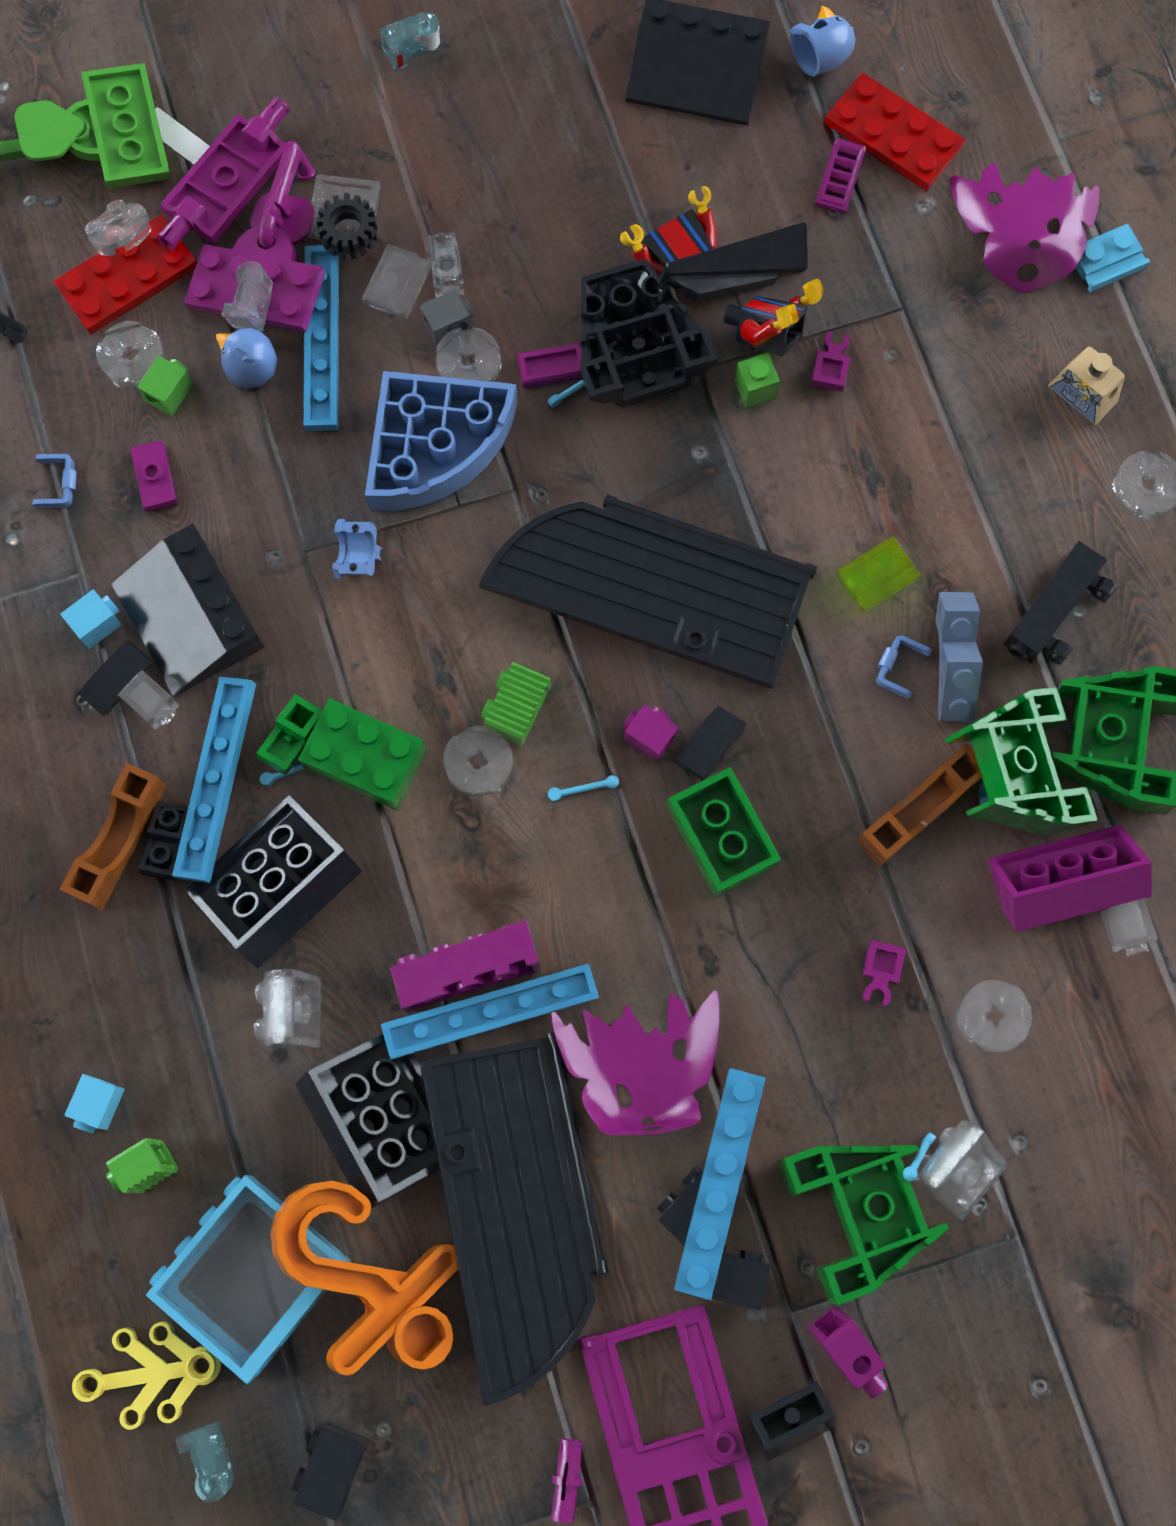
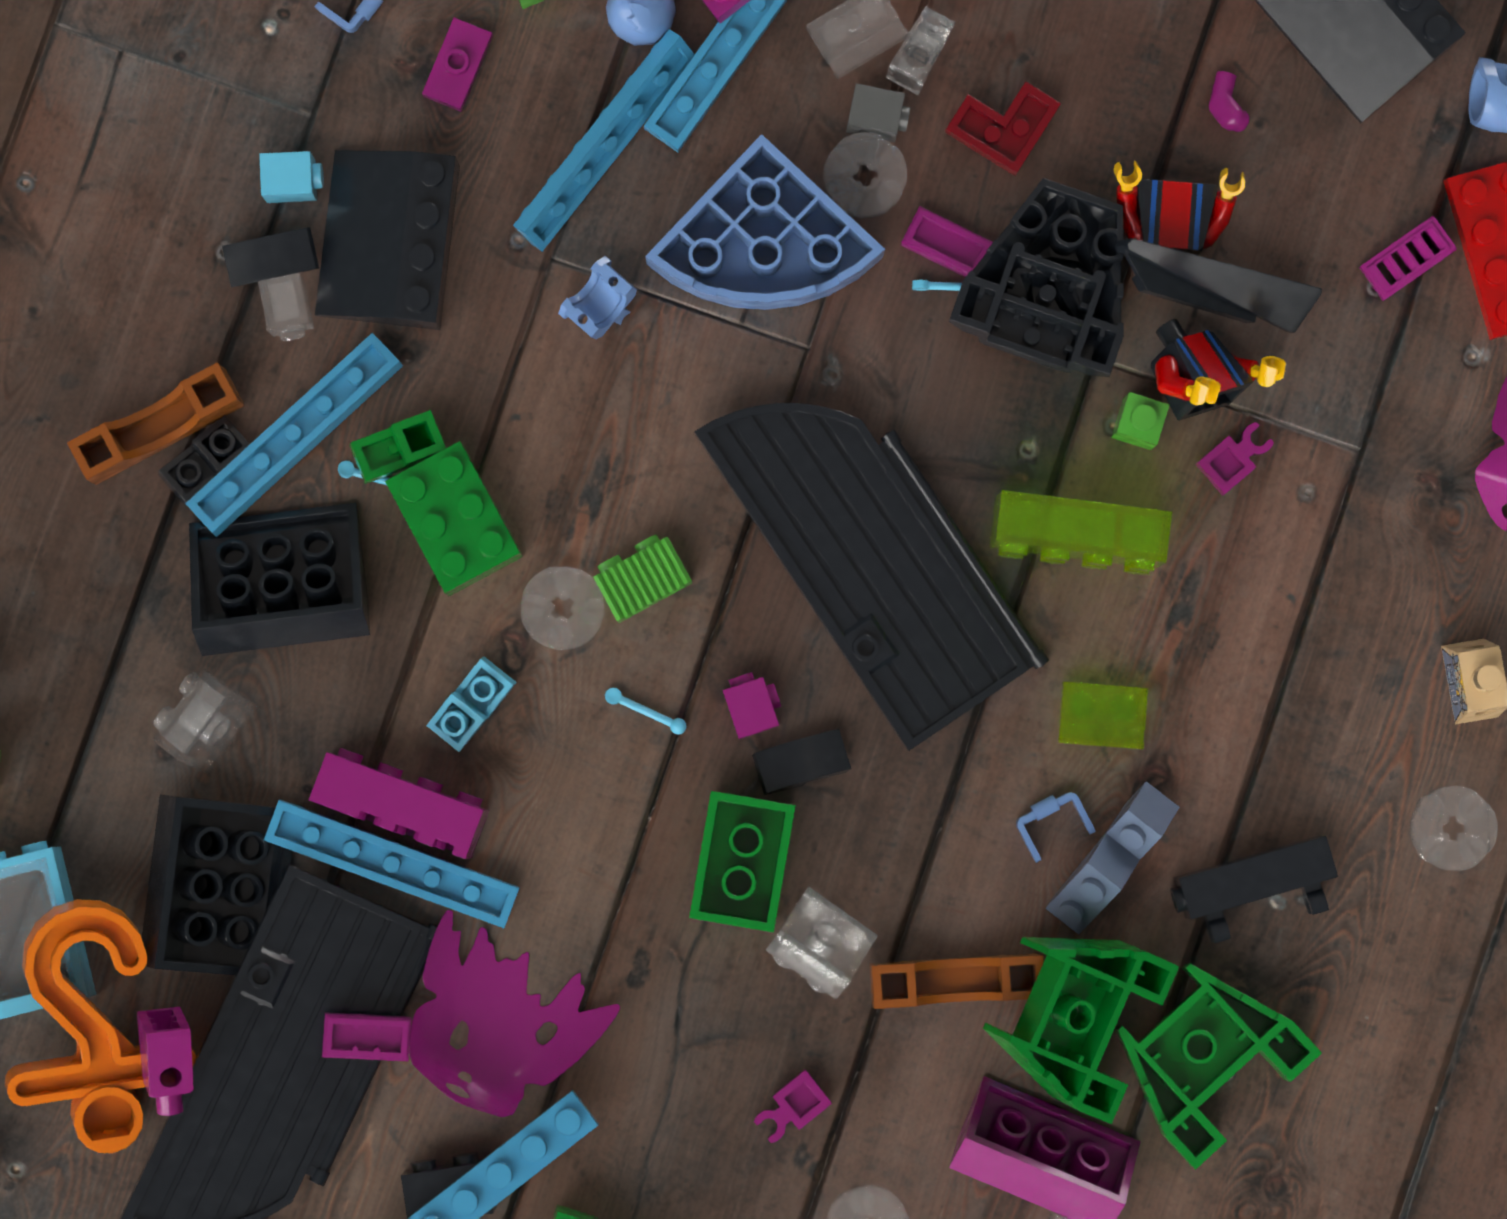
camera: 30 degrees right, 10 degrees up
none -> magenta torso [137,1006,194,1116]
none -> magenta plate [322,1013,411,1062]
none -> medium azure slope [426,656,517,752]
none -> dark azure plate [513,29,695,252]
none -> clear brick [765,887,878,1000]
none -> dark red plate [945,82,1061,176]
none -> clear neon green piece [989,490,1172,575]
none -> magenta arm [1209,71,1250,132]

